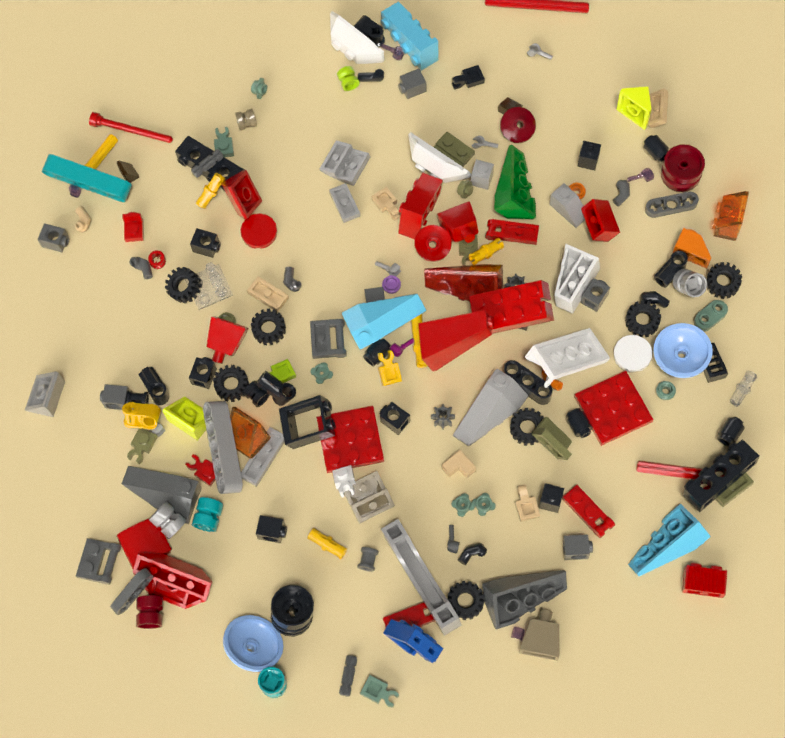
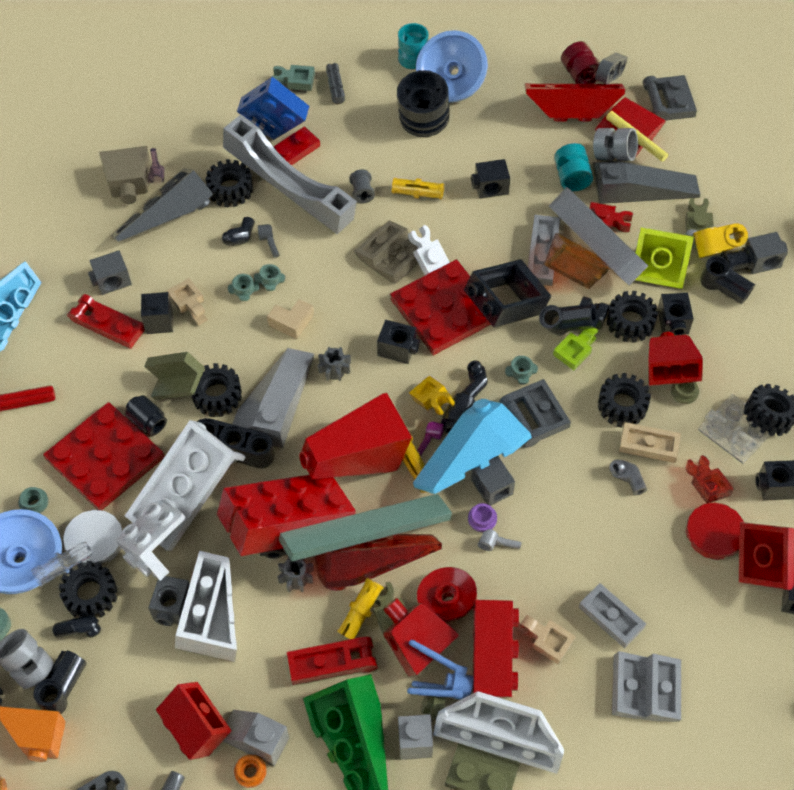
camera: 155 degrees right, 10 degrees down
none -> clear axle [31,542,92,587]
none -> white bracket [115,500,185,581]
none -> sand green tile [279,494,452,561]
none -> medium blue plant [407,640,474,700]
none -> black arm [462,360,488,398]
none -> light yellow bar [606,111,668,162]
none -> clear red plate [685,455,734,504]

